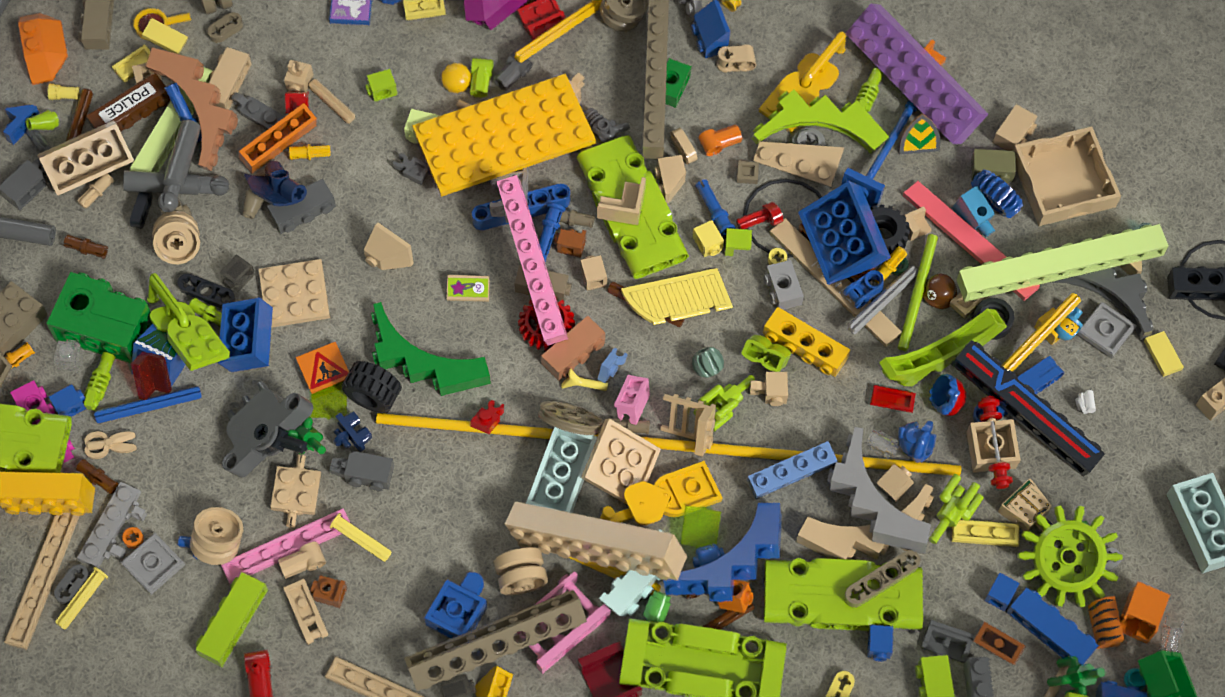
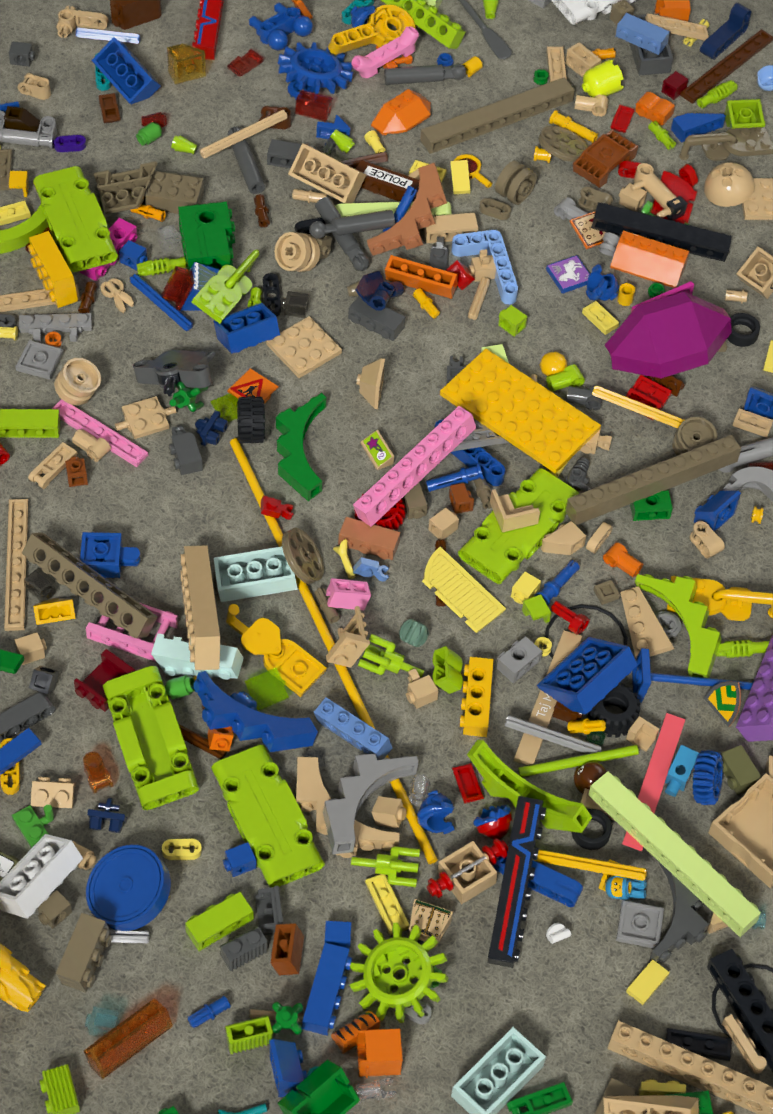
camera: 60 degrees right, 10 degrees down
light yellow axle [329,513,392,562] -> none
tan wheel [494,547,548,596] -> none
tan plate [581,419,661,504] -> none
blue piece [843,270,884,309] -> none
dark tan beam [844,550,920,607] -> none
none -> light blue beam [451,230,518,305]

